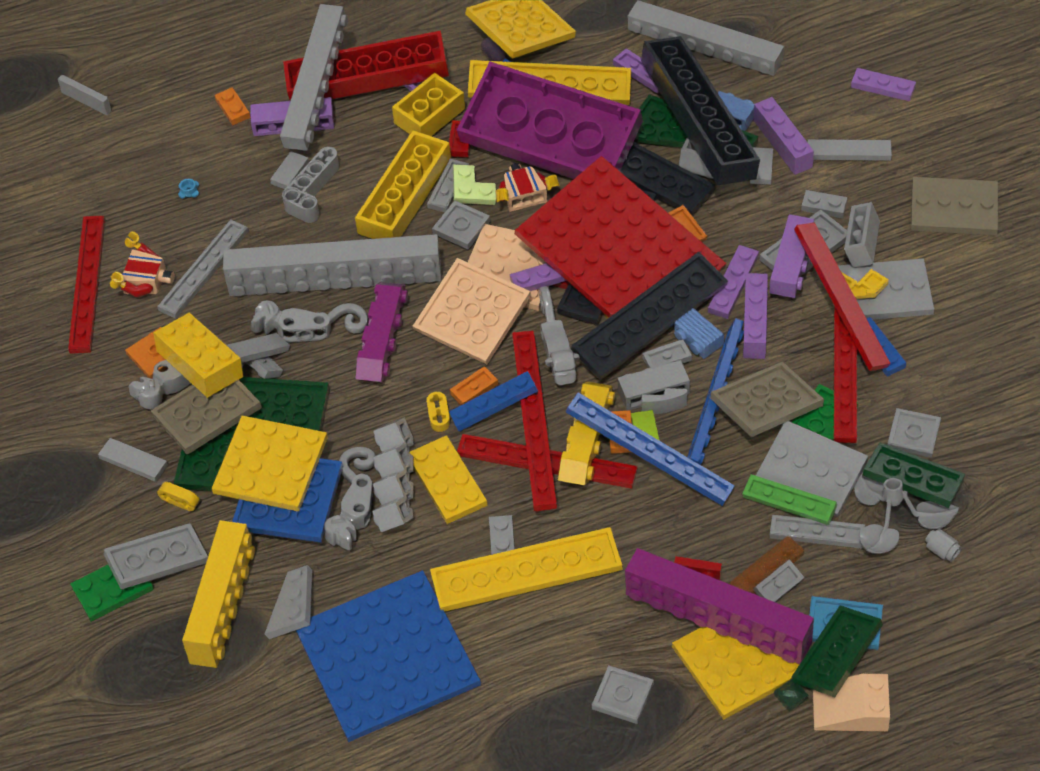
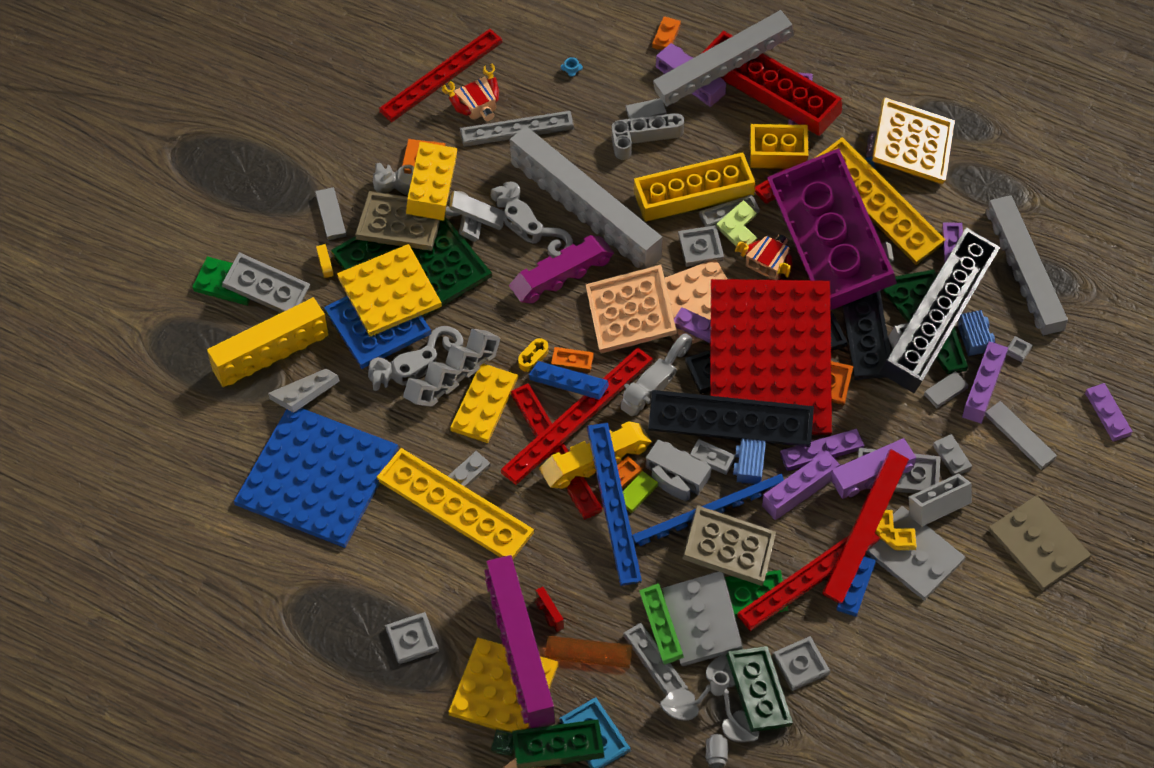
camera: 45 degrees right, 5 degrees up
light grey plate [753,560,805,602] -> none
none -> light grey tile [1006,336,1032,363]

